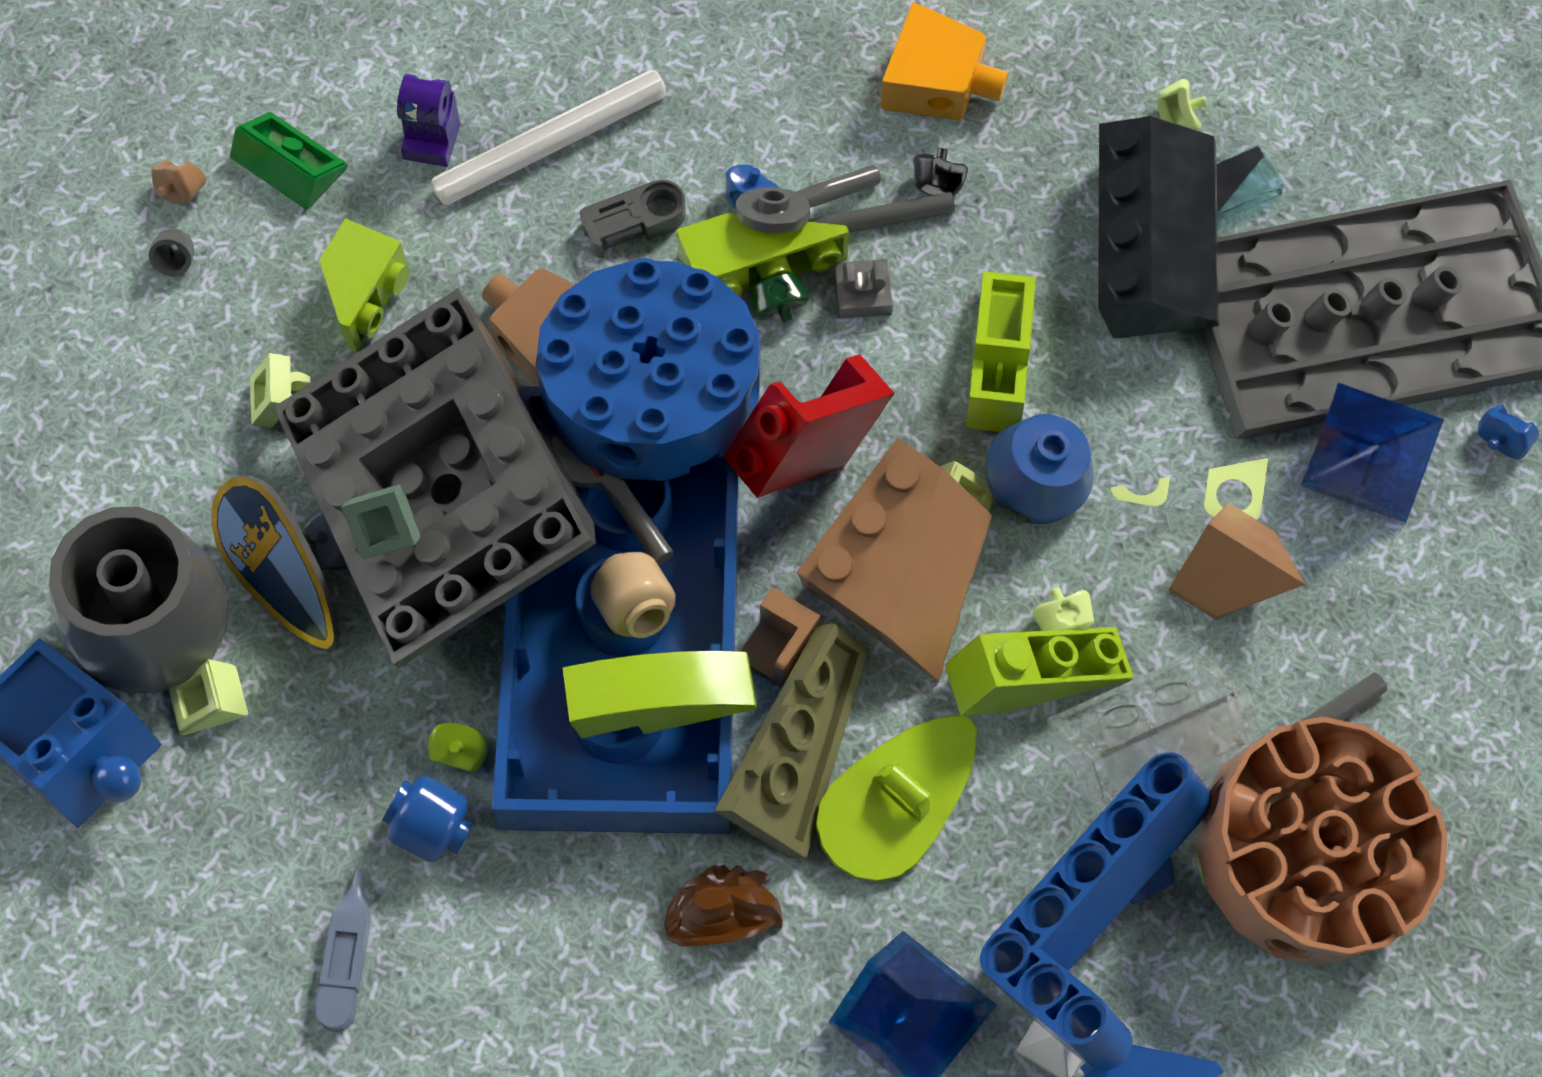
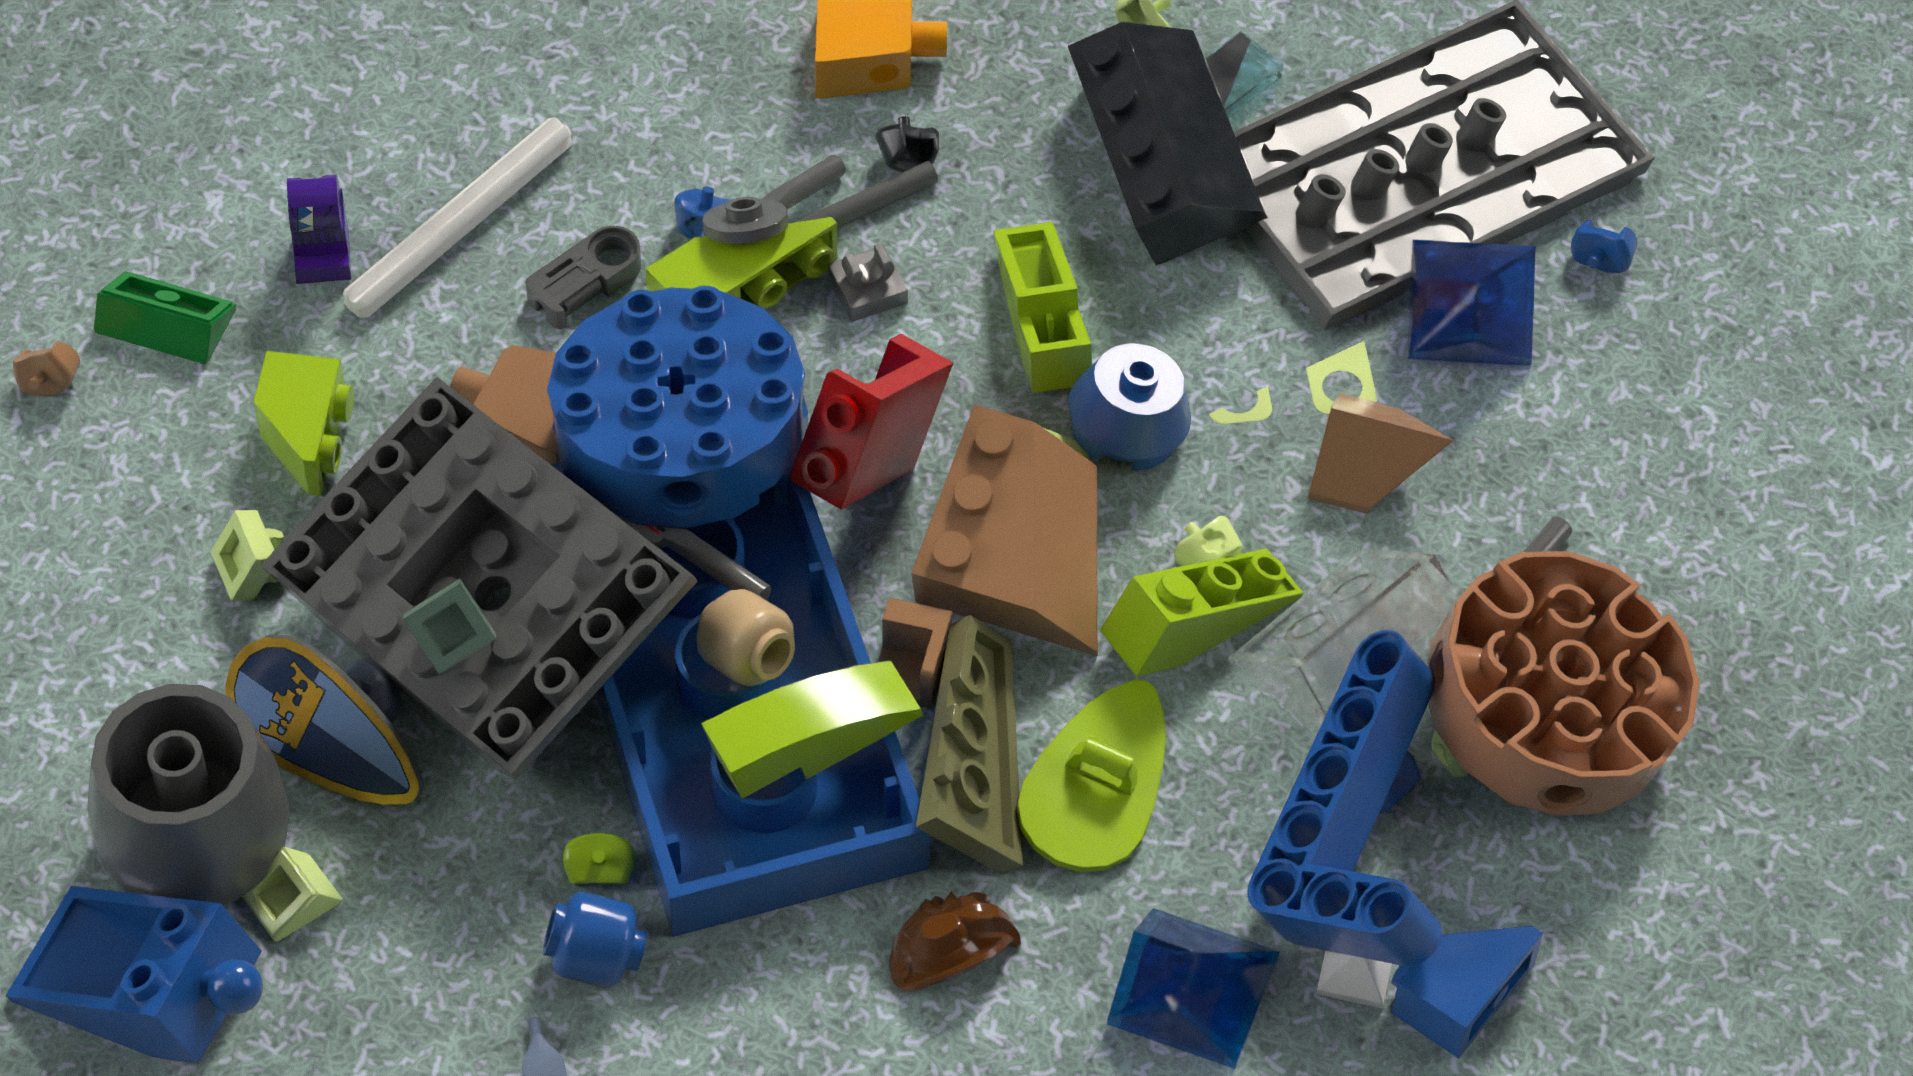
camera: 20 degrees left, 10 degrees down
dark grey hinge [149,229,194,276] -> none
dark green piece [751,272,809,324] -> none

